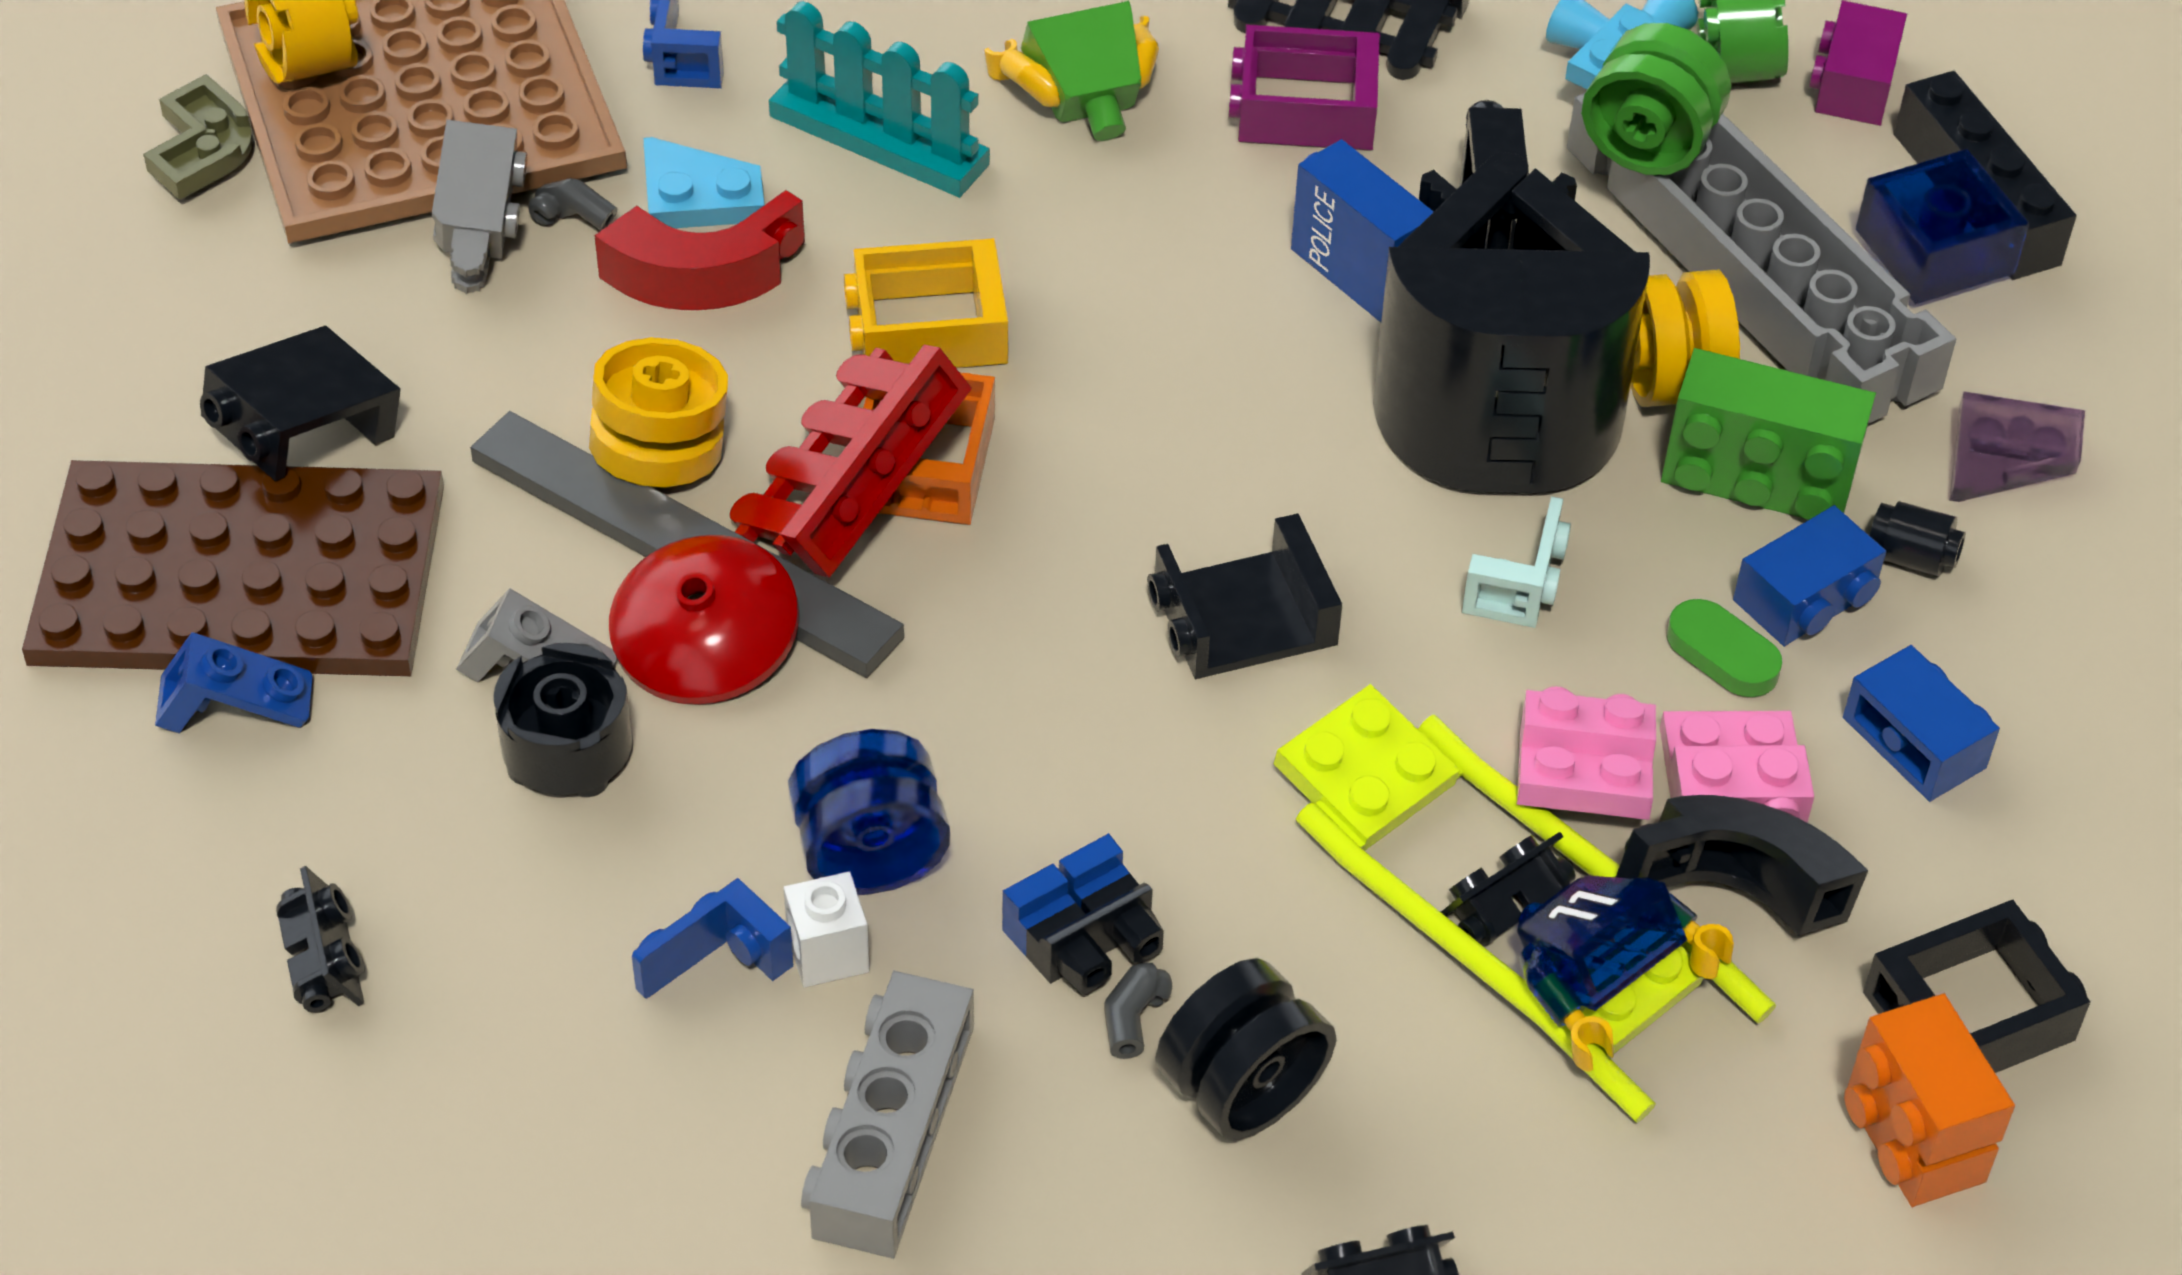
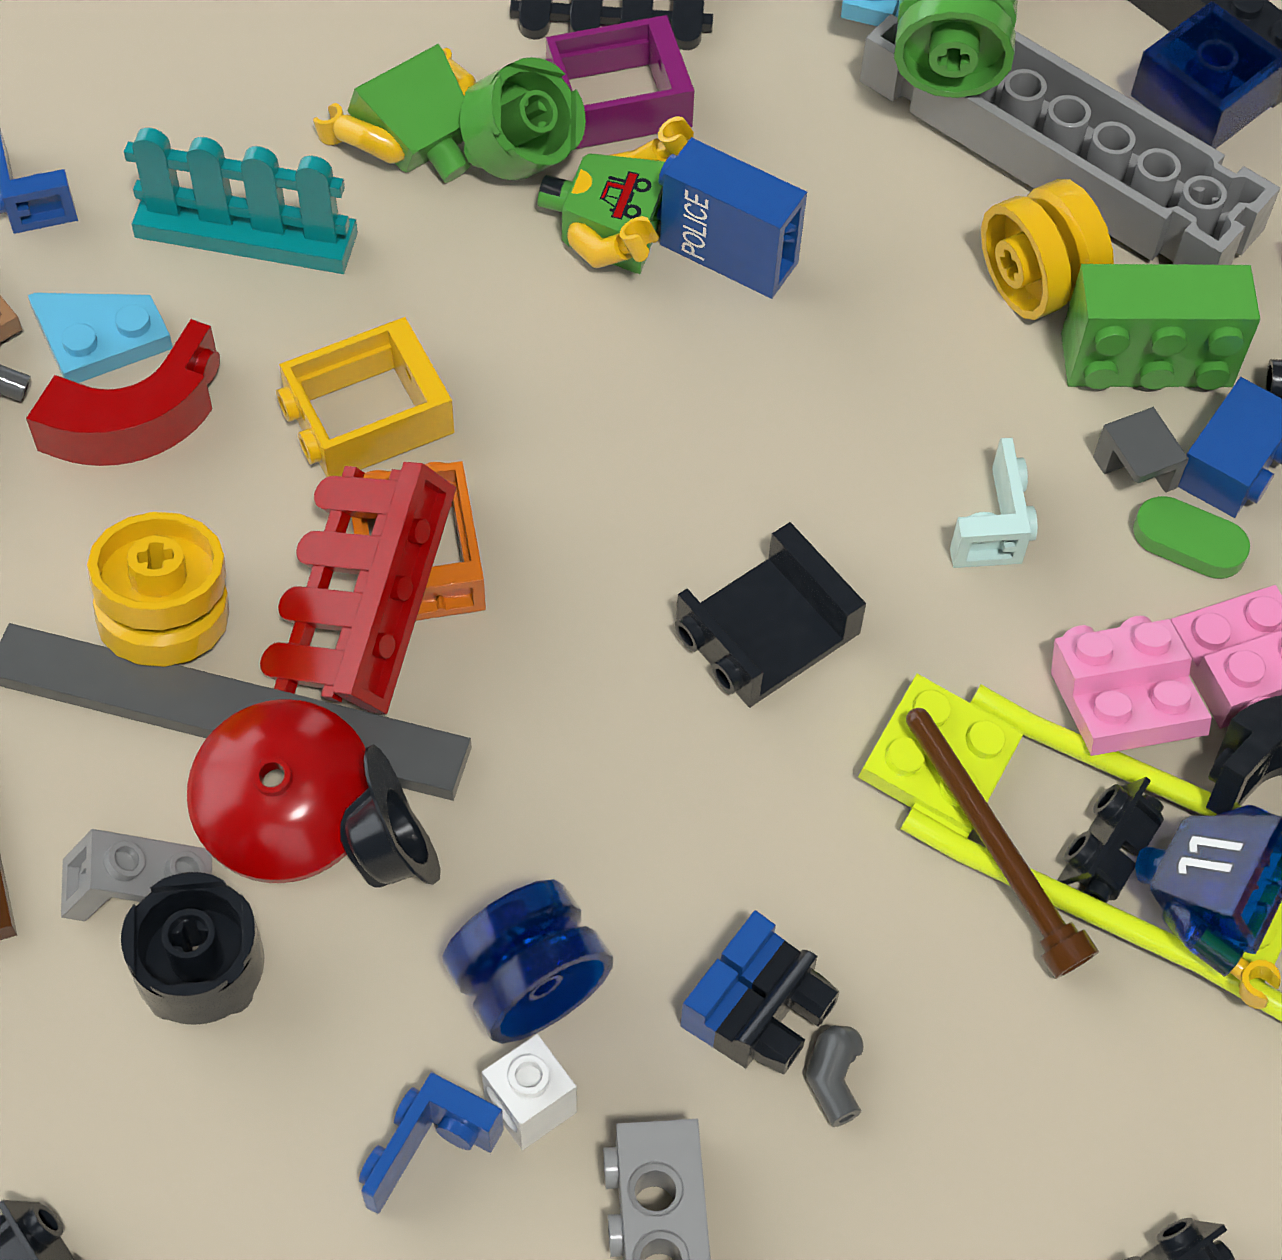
camera: 20 degrees left, 10 degrees up
black wheel [1155,958,1337,1140] -> none
black piece [1373,100,1650,493] -> none
none -> black piece [340,744,441,888]
none -> bright green brick [460,57,586,180]
none -> torso [538,116,694,274]
none -> reddish brown piece [906,708,1099,979]
none -> dark grey panel [1093,406,1189,492]

